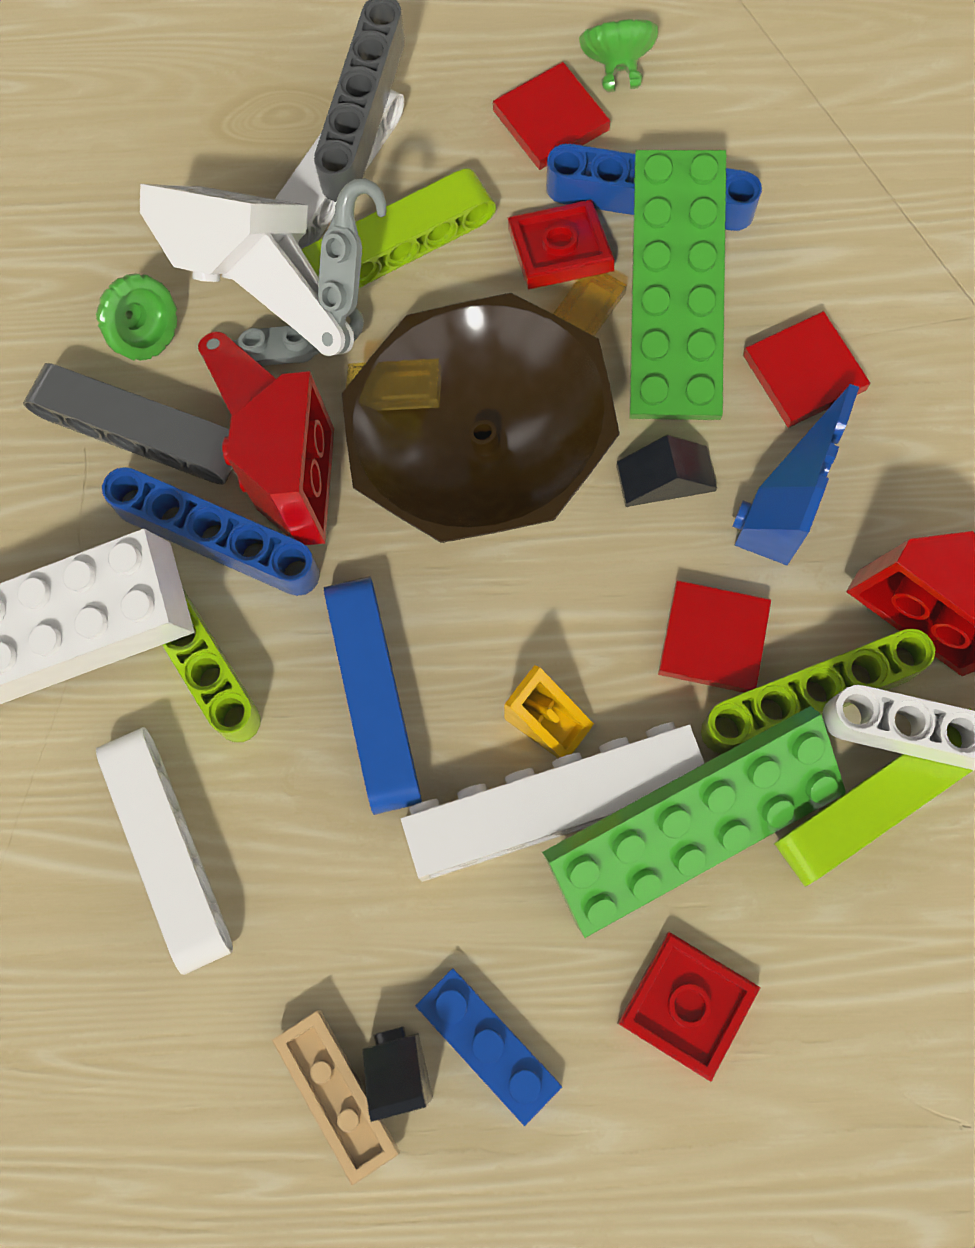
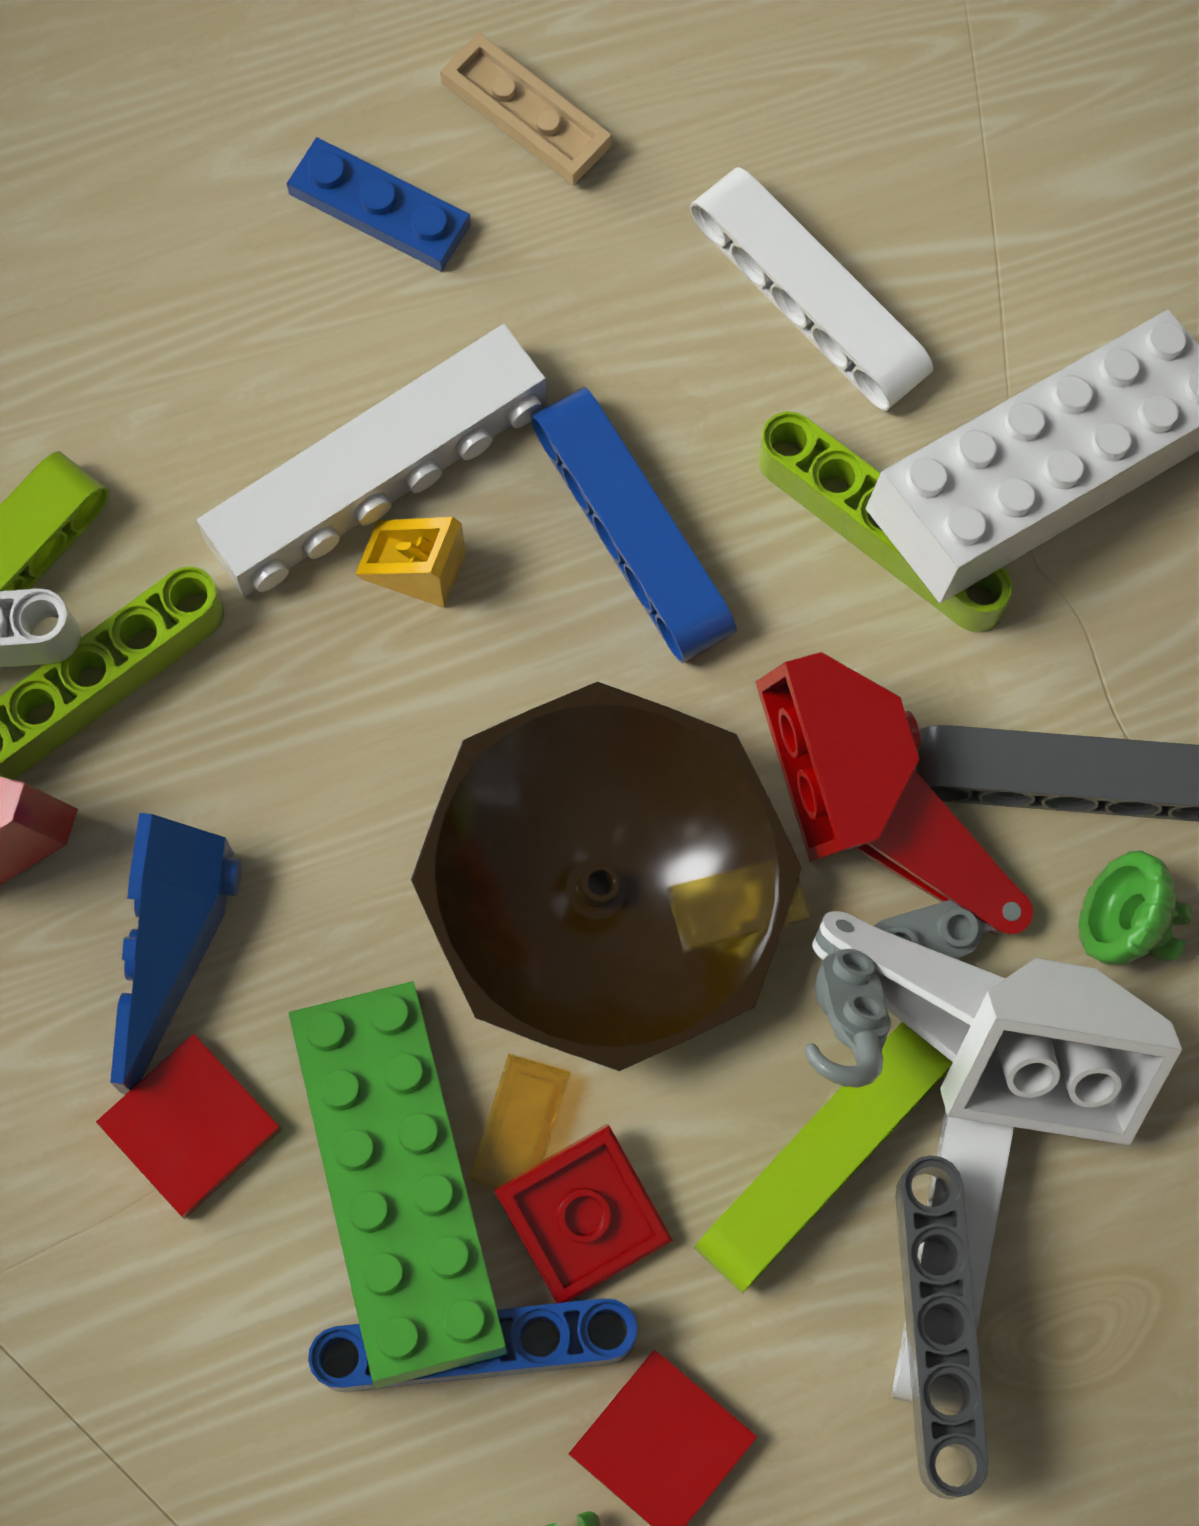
camera: 160 degrees right, 0 degrees up
blue beam [102,467,320,596] -> none
black slope [362,1026,433,1122] -> none
bright green plate [542,706,846,938] -> none
black slope [616,435,717,507] -> none
red tile [617,932,761,1082] -> none
red tile [658,580,771,693] -> none

